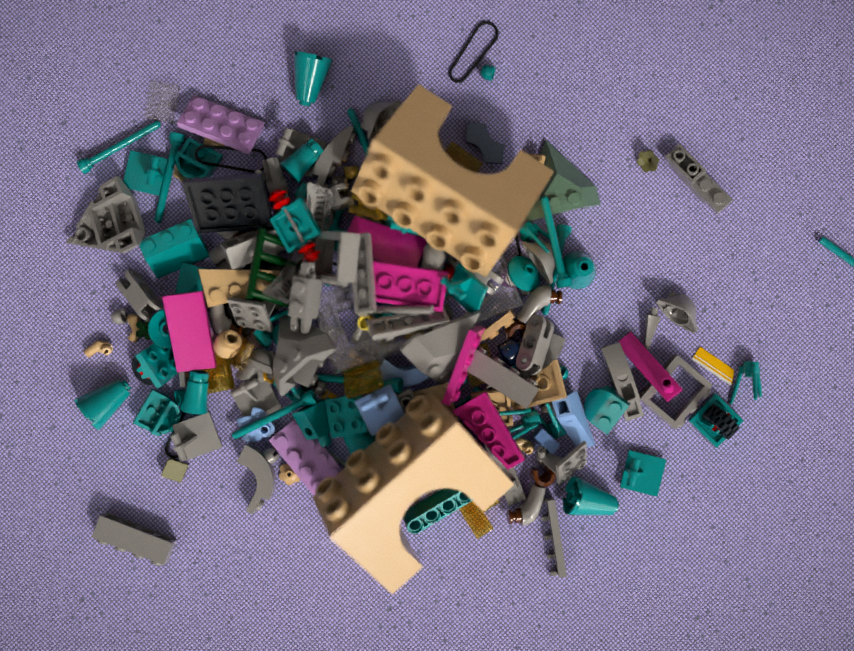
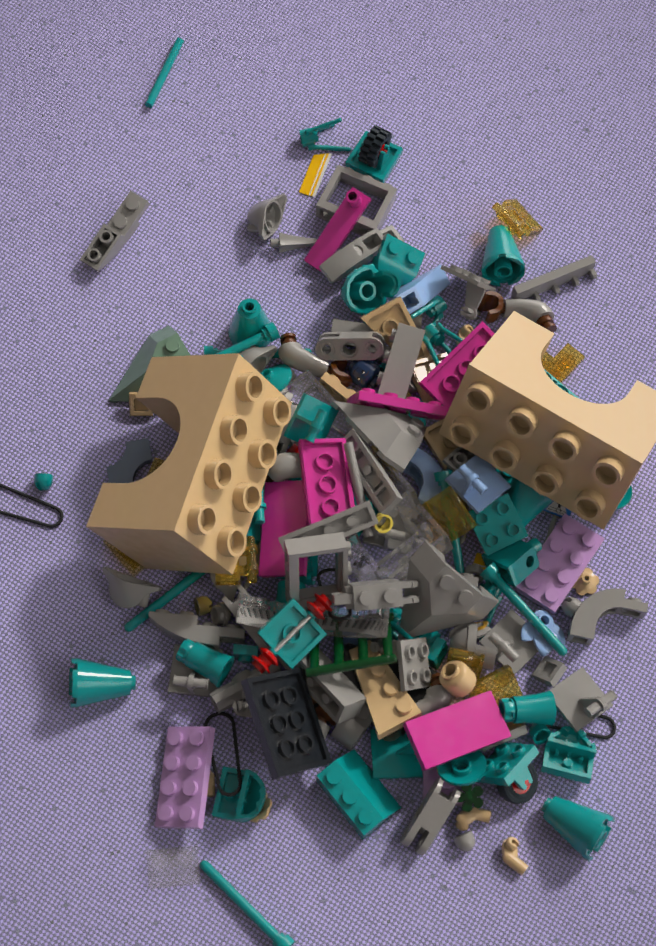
camera: 110 degrees left, 20 degrees down
light grey wedge [66,176,146,253] -> none
teal plate [123,150,168,196] -> none
teal piece [154,132,185,223] -> none
slope [161,457,189,483] -> none
medium blue piece [531,428,560,454] -> none
teal plate [619,450,667,497] -> none
olive plant [637,150,659,172] -> none
none -> teal head [340,264,401,315]
none -> clear yellow plate [492,199,543,239]
none -> light grey tile [532,656,567,687]

